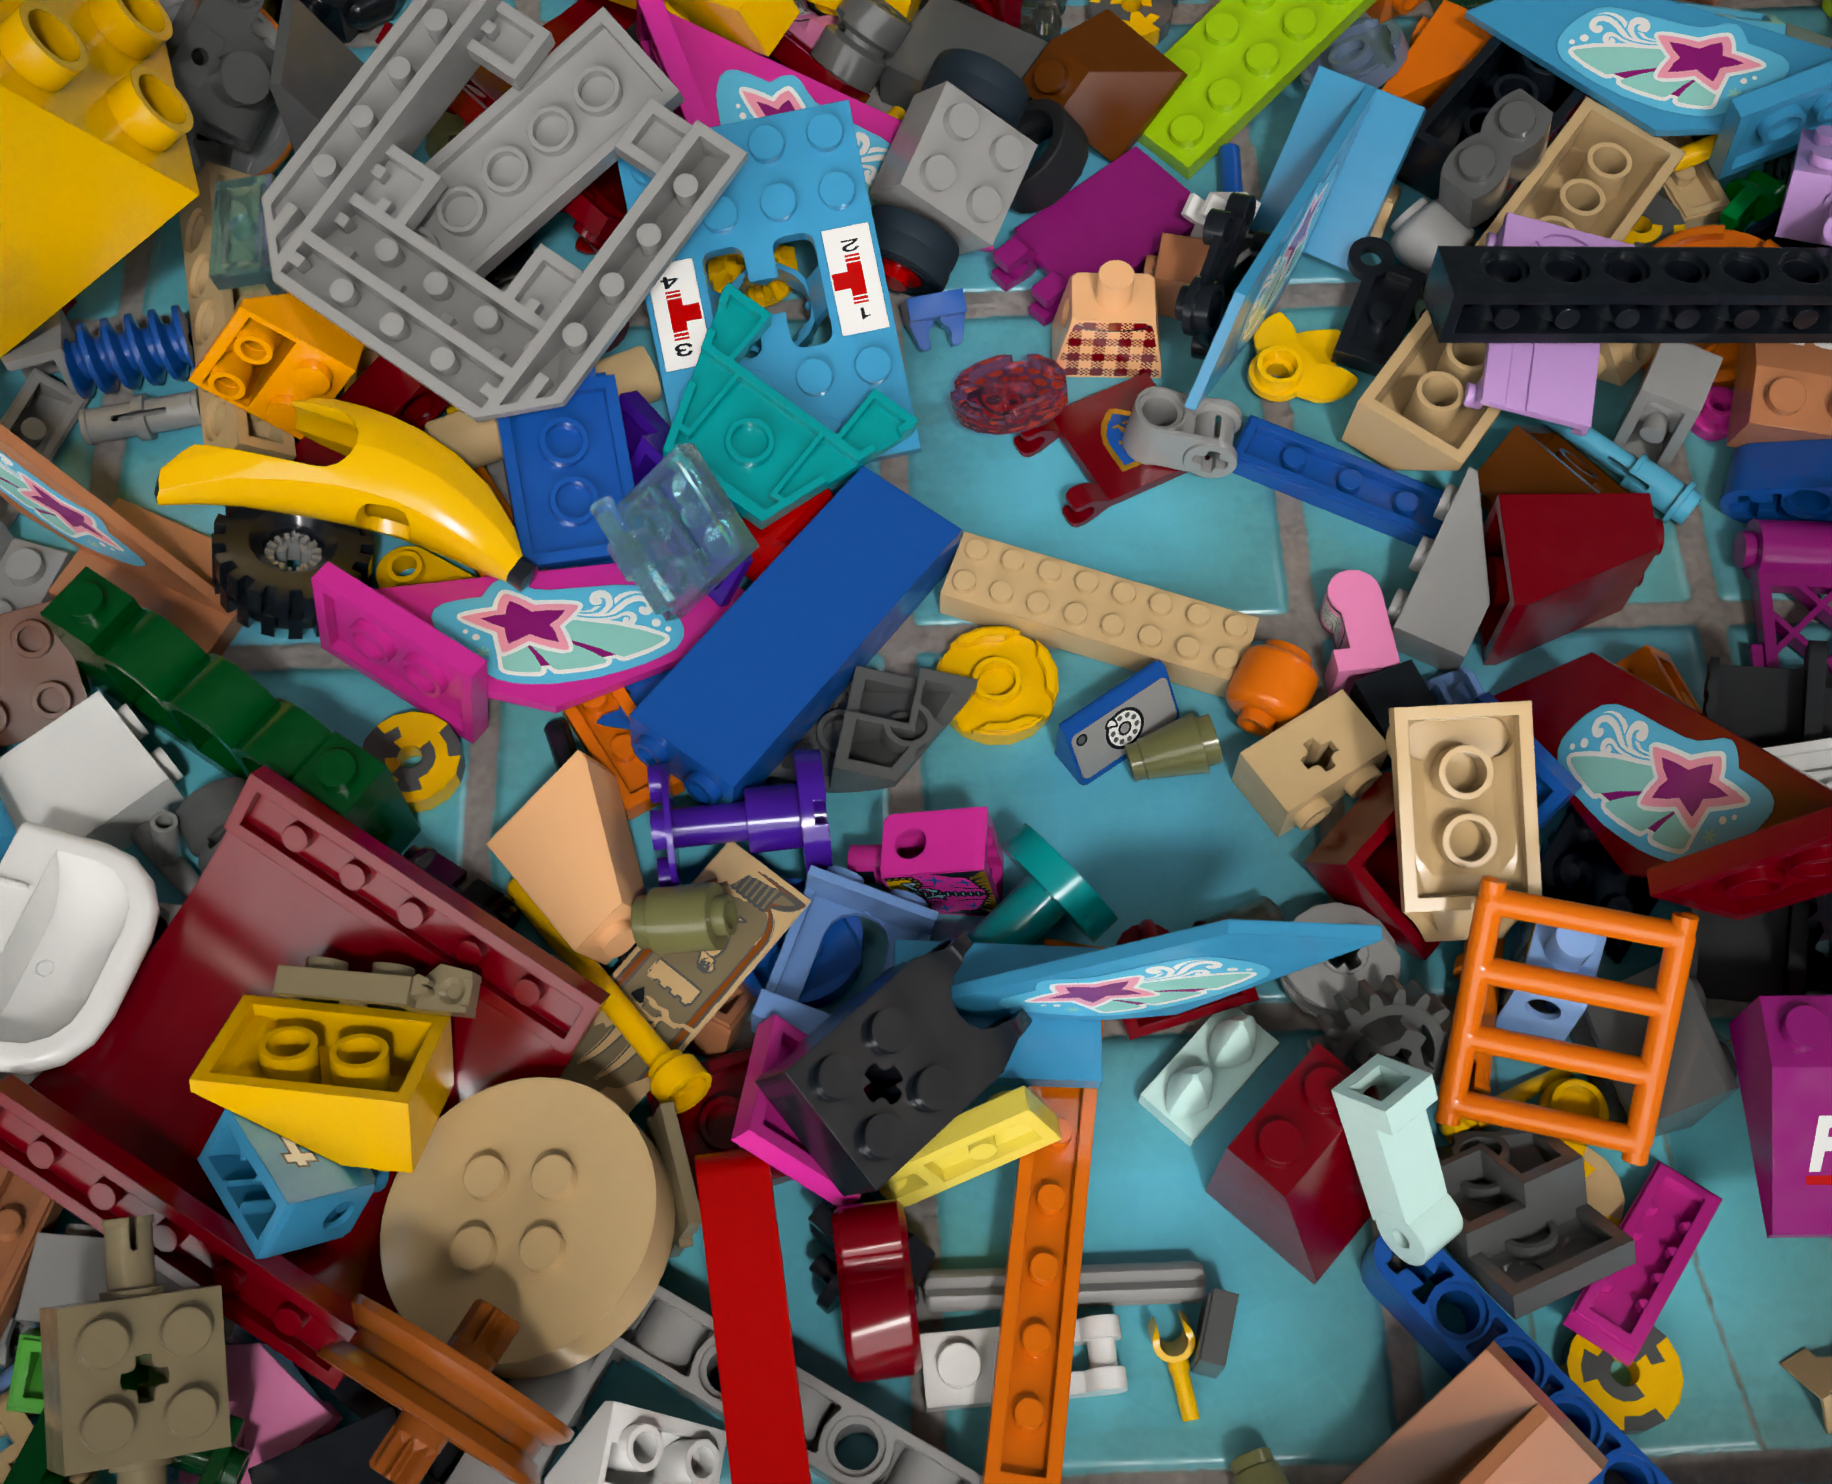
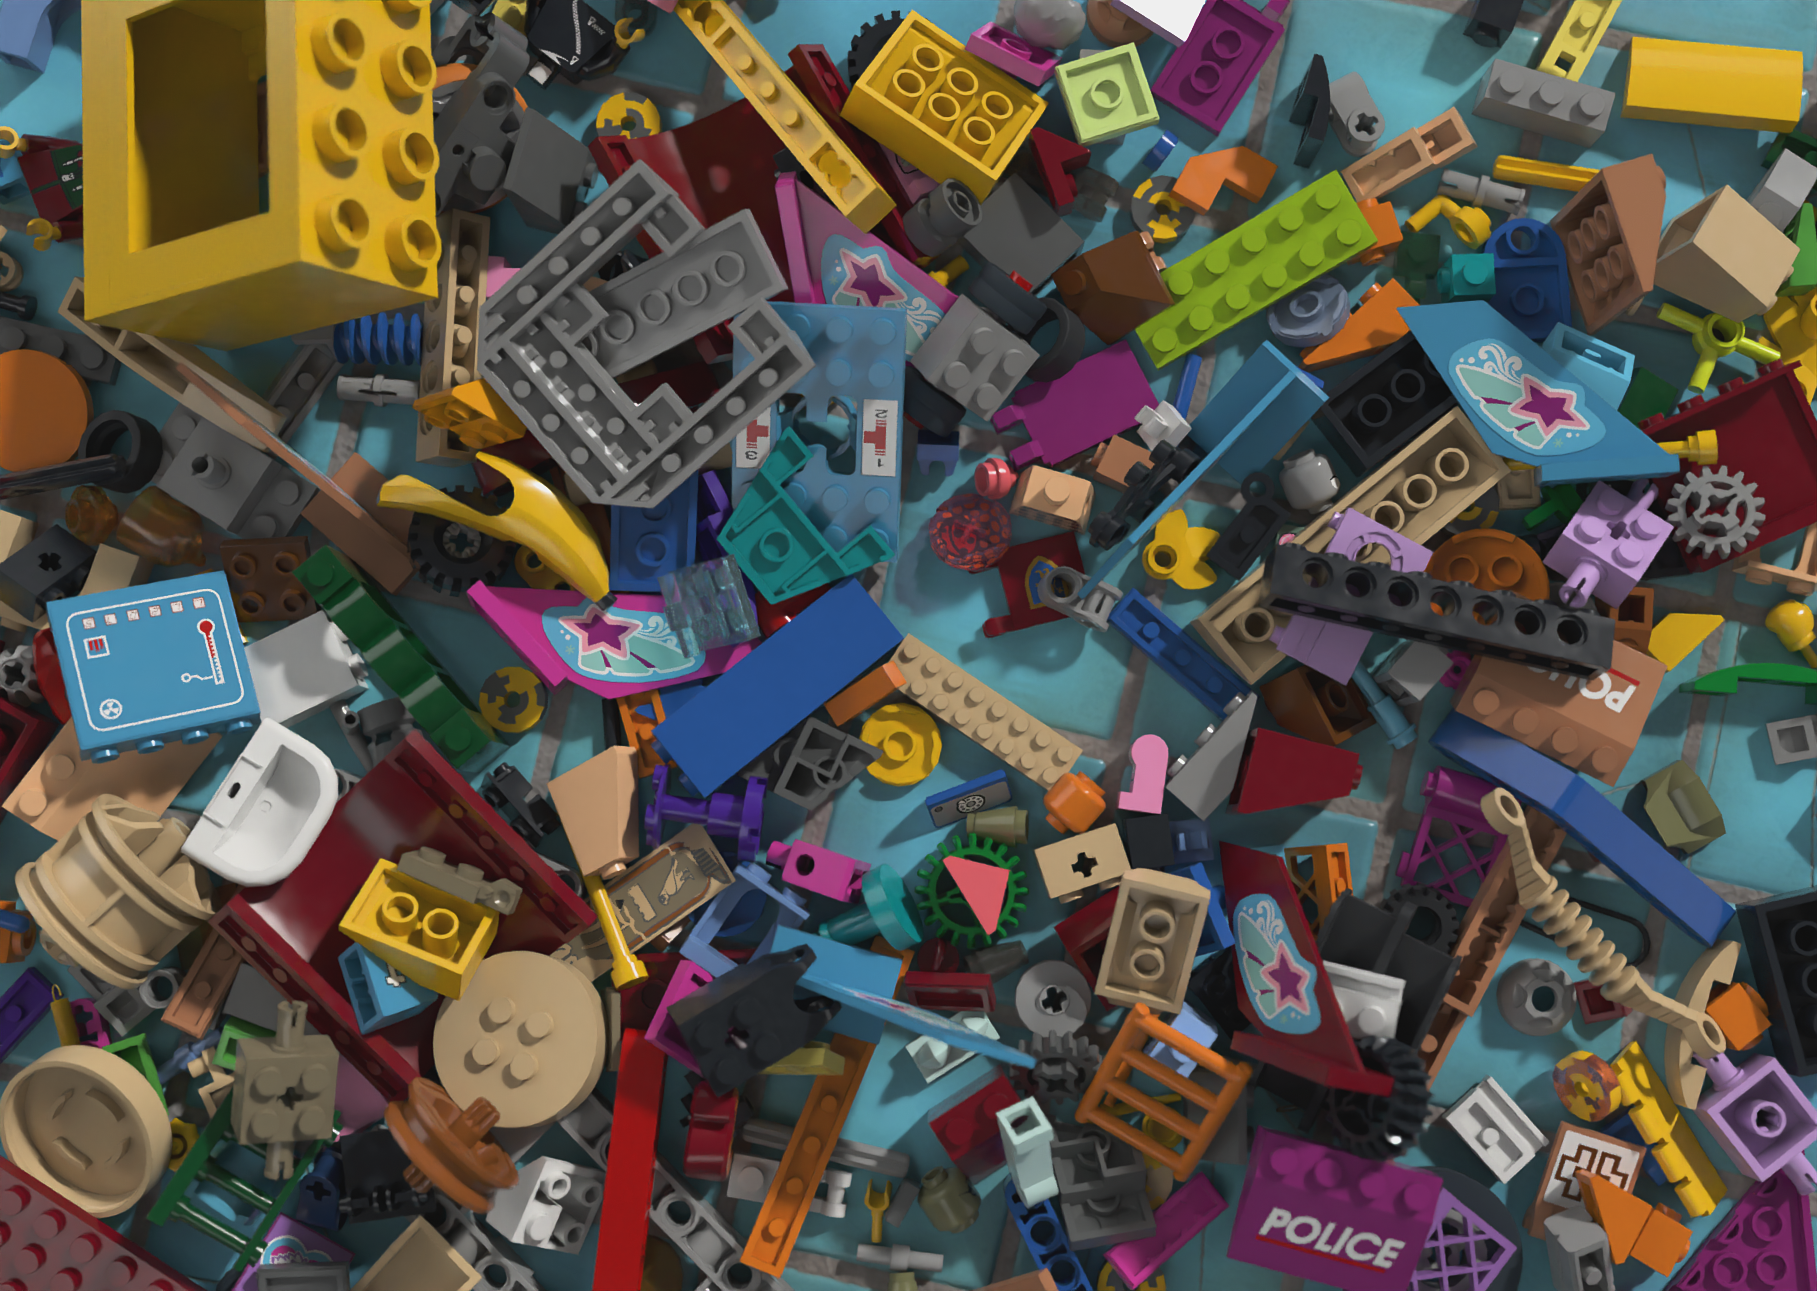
camera: 20 degrees right, 20 degrees up
clear light blue panel [209,173,287,295] -> none
olive brick [631,882,738,955] -> none
dark grey brick [1438,88,1553,229] -> none
none -> orange piece [824,661,907,727]
none -> light grey bar [856,1243,944,1272]
none -> green gear [914,833,1029,949]
none -> olive head [917,1166,981,1233]
none -> coral slope [942,856,1010,935]
none -> coral plate [974,458,1019,500]

